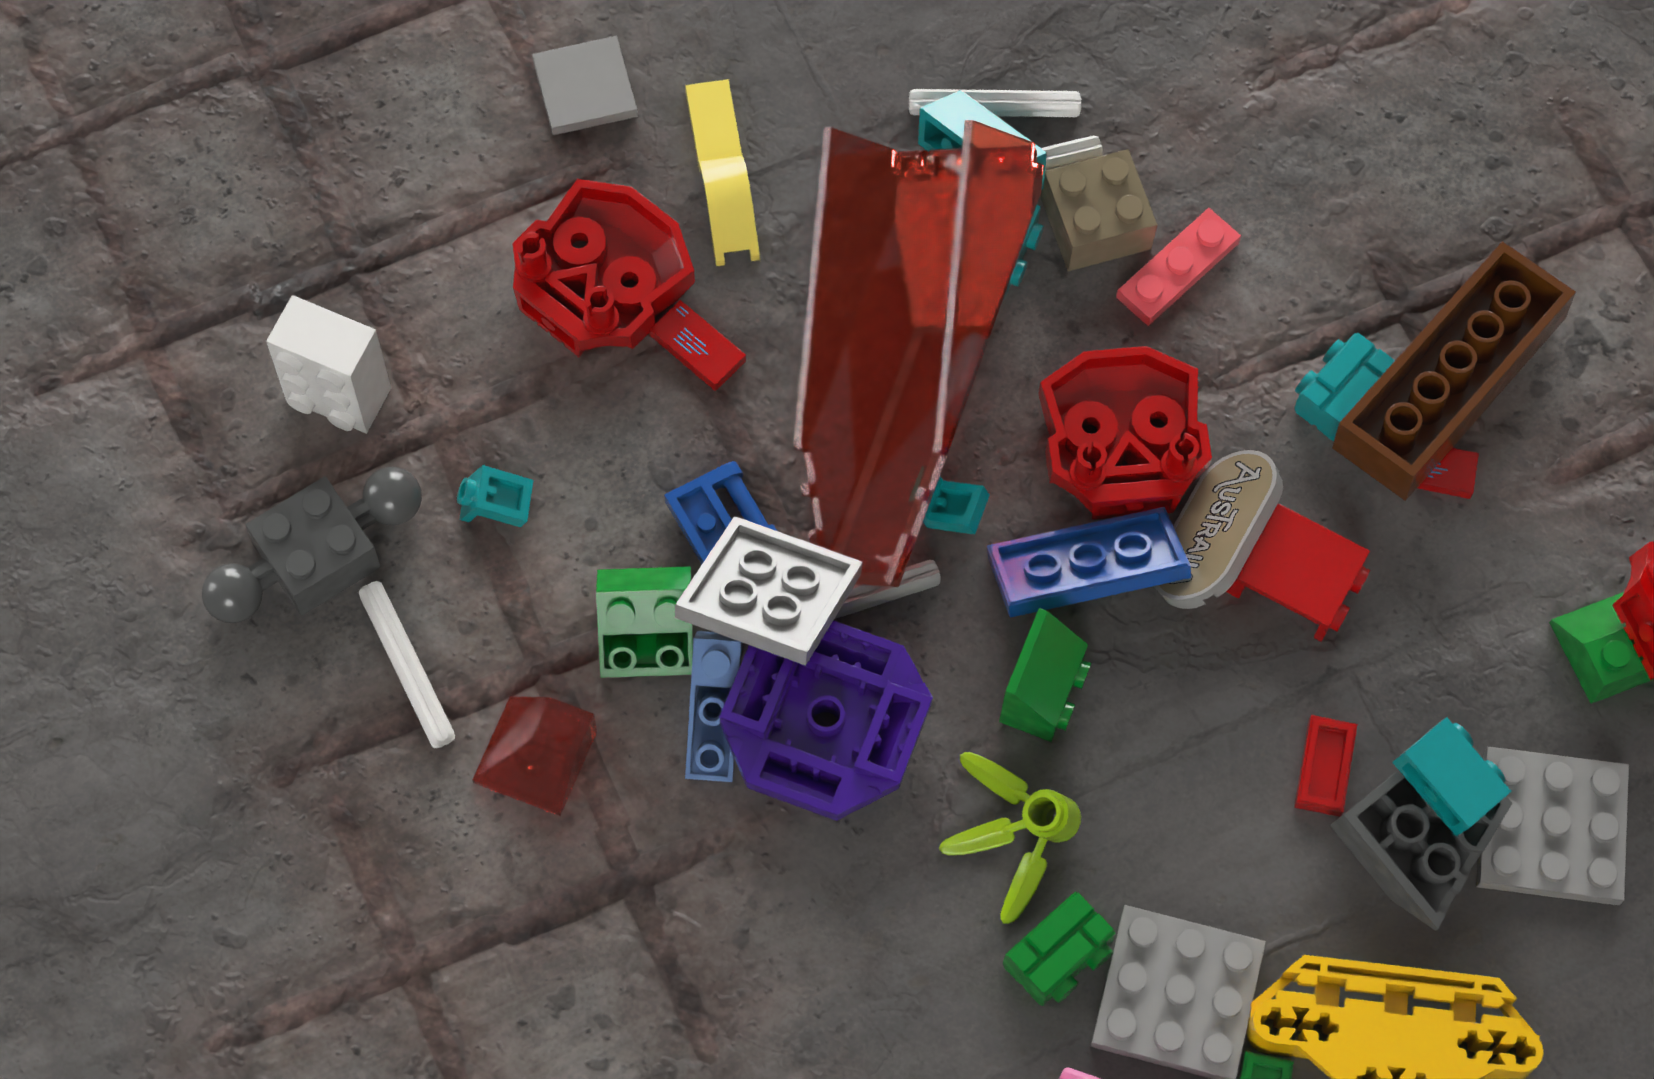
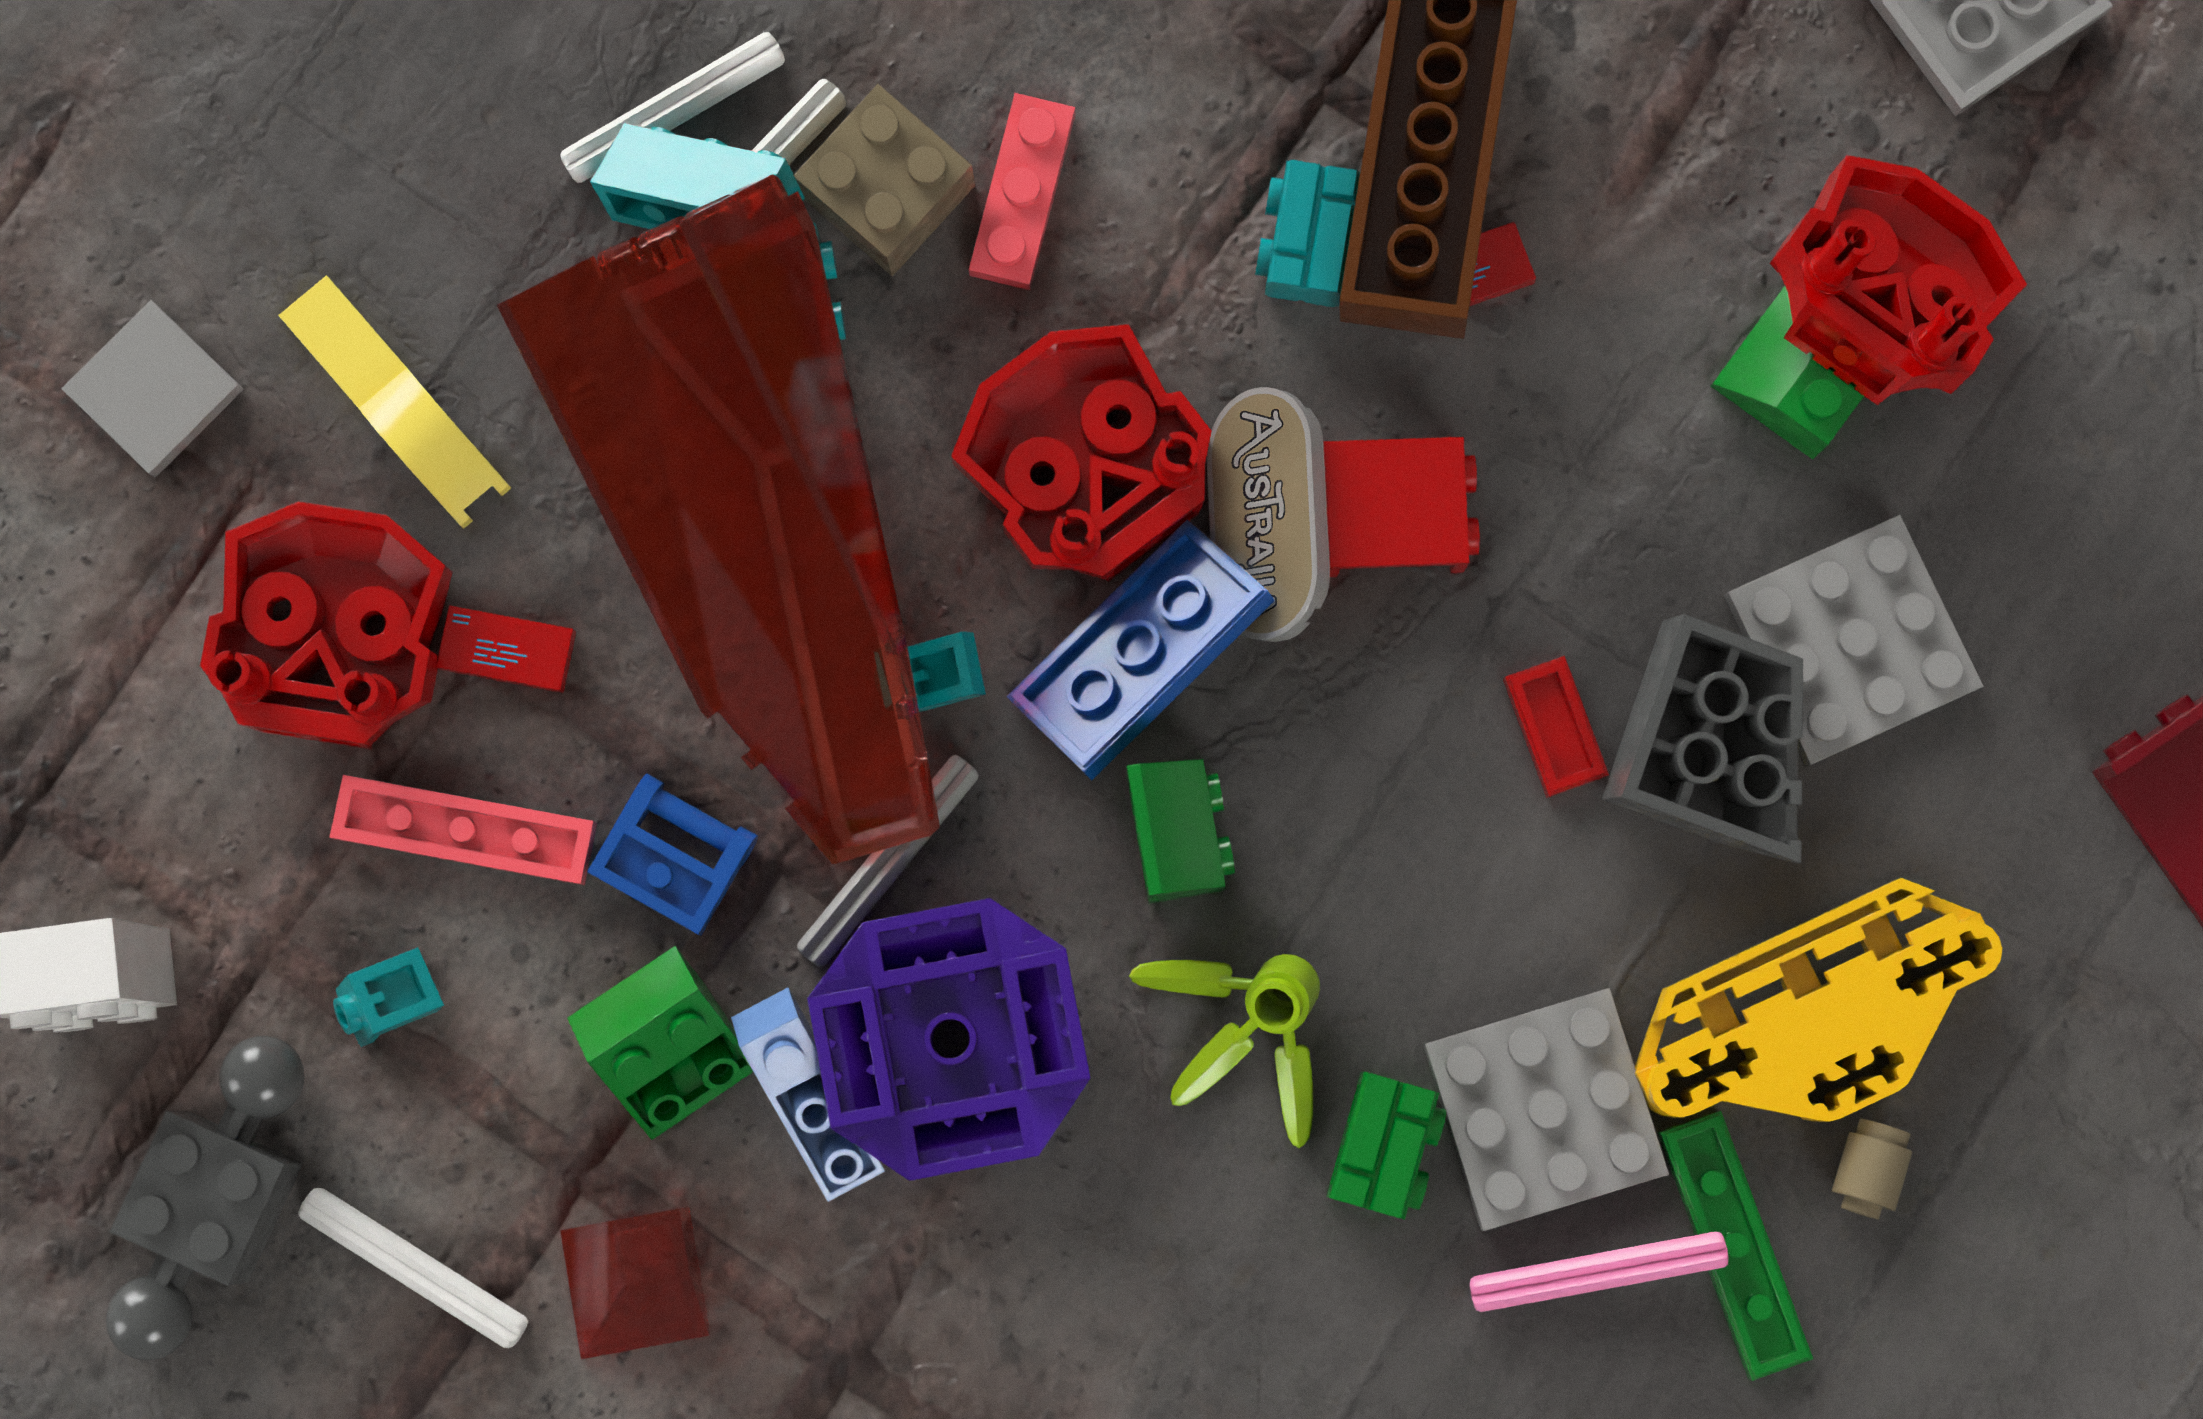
camera: 25 degrees left, 15 degrees up
plate [675,516,863,666] -> none
teal brick [1392,717,1512,836] -> none
none -> coral plate [330,775,597,886]

